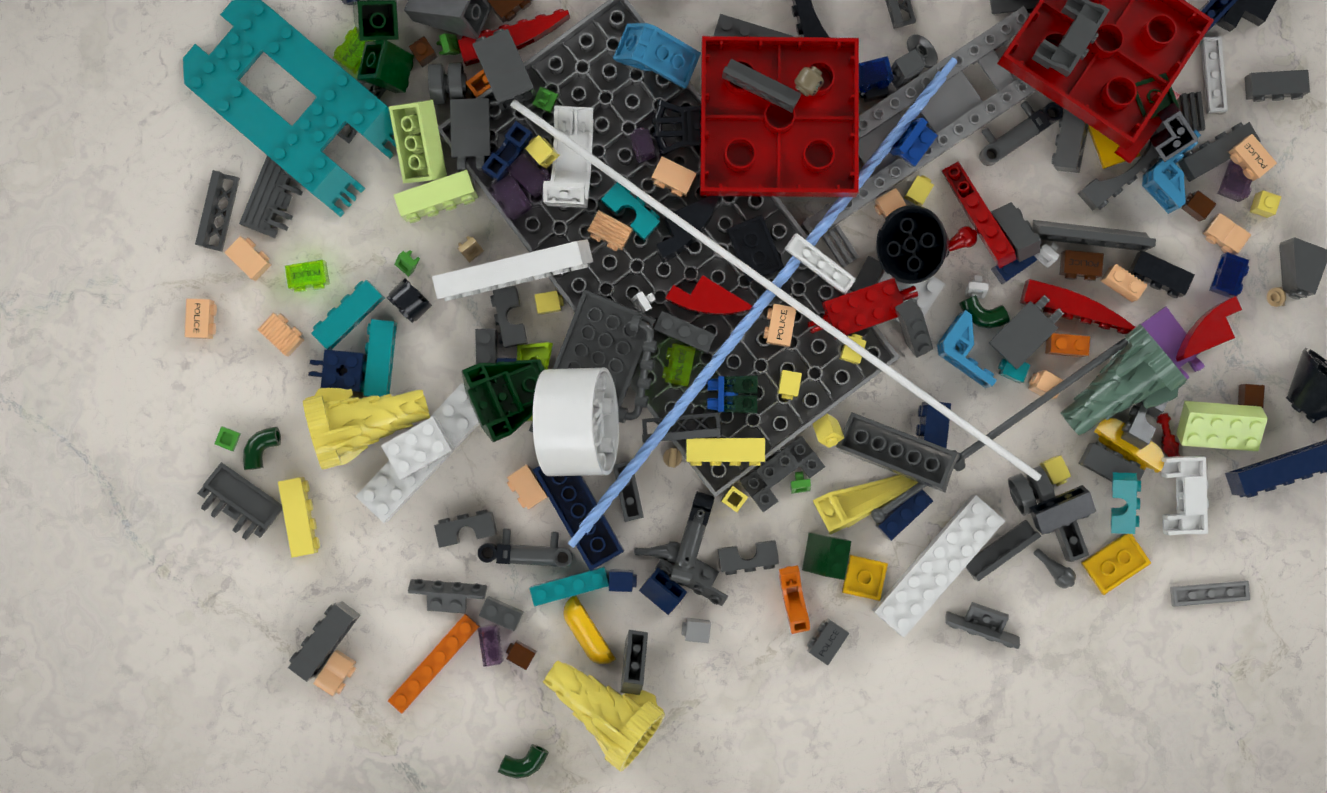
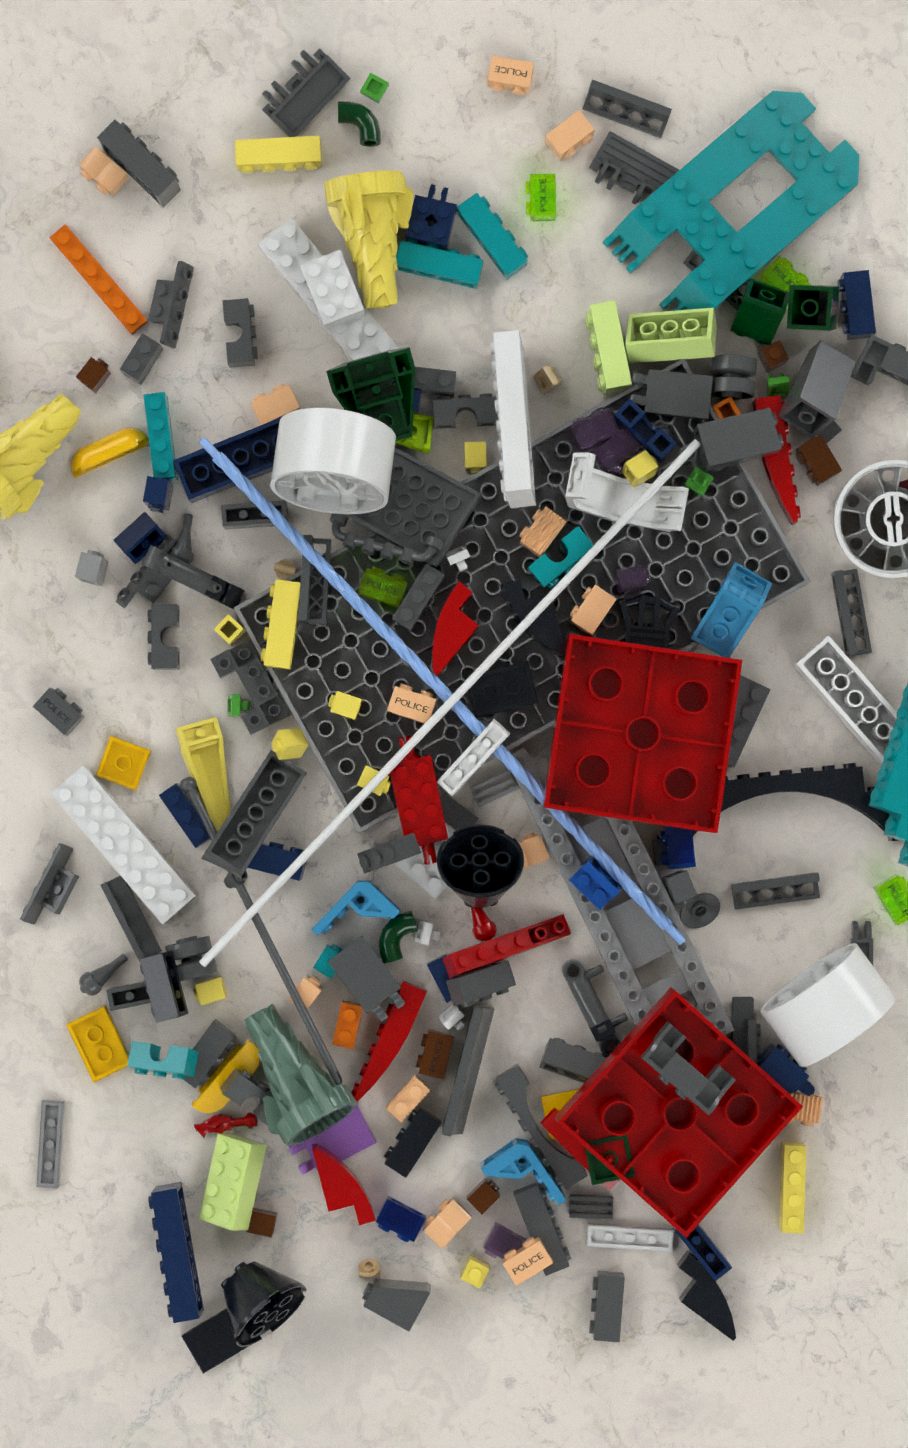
camera: 100 degrees right, 0 degrees up
light nougat brick [257,313,304,357] -> none
black brick [386,278,432,323] -> none
bright green tile [394,250,420,277] -> none
dark grey piece [477,528,573,568] -> none
clear purple brick [478,624,504,667] -> none
dark grey brick [620,630,648,695] -> none
clear green hips [707,375,758,414] -> none
dark grey fence [722,59,801,113] -> none
orange arch [779,565,810,634] -> none
dark tan head [794,66,824,97] -> none
dark green slope [802,533,851,580] -> none
light yellow brick [904,175,934,206] -> none
black brick [1150,102,1199,162] -> none
white bracket [1161,456,1209,535] -> none

